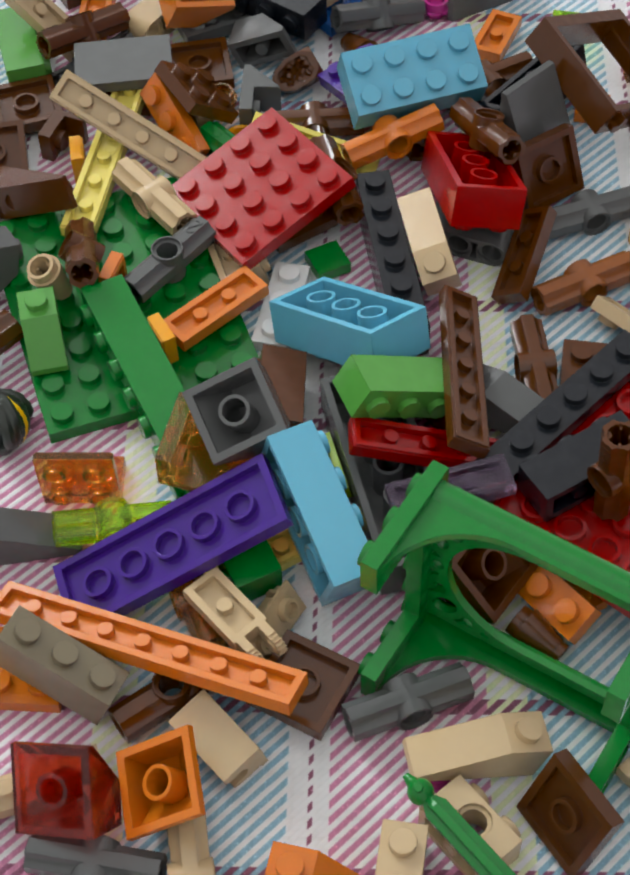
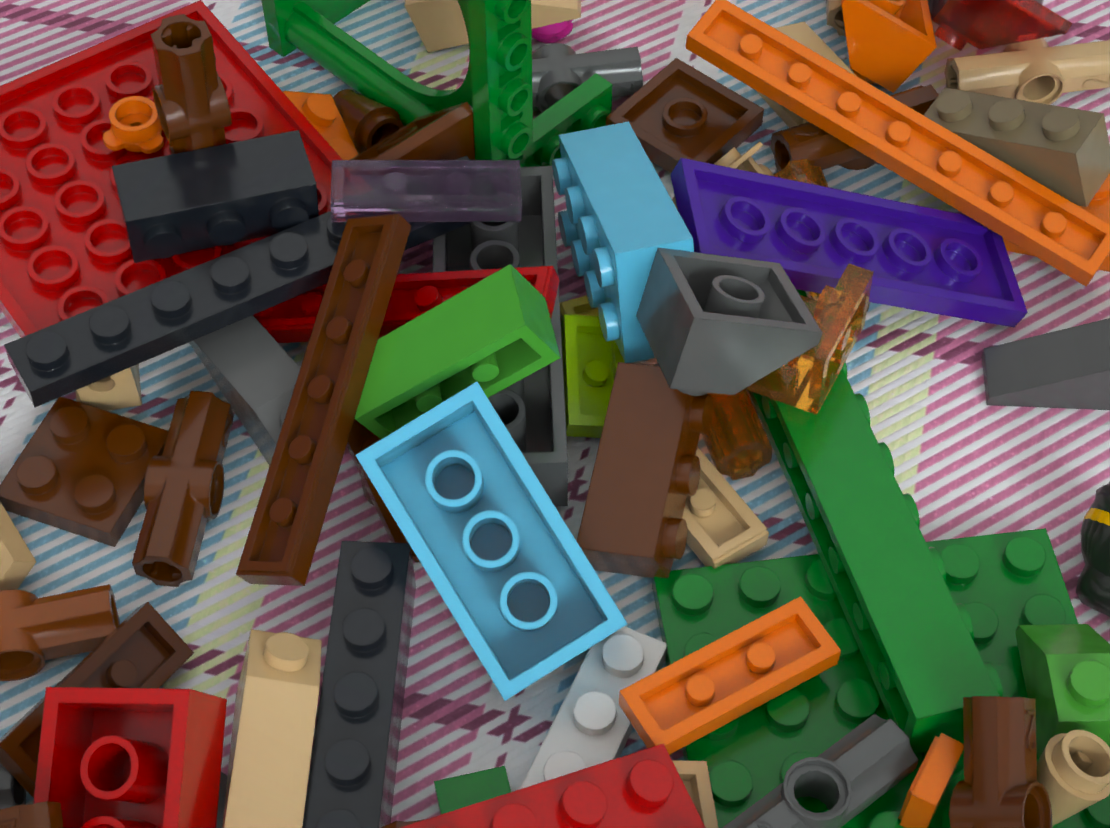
camera: 170 degrees left, 0 degrees up
clear orange bracket [32,452,126,505] -> none
clear neon green piece [52,497,171,547] -> none
light orange tile [147,312,179,364] -> none
tan hinge [183,567,288,659] -> none

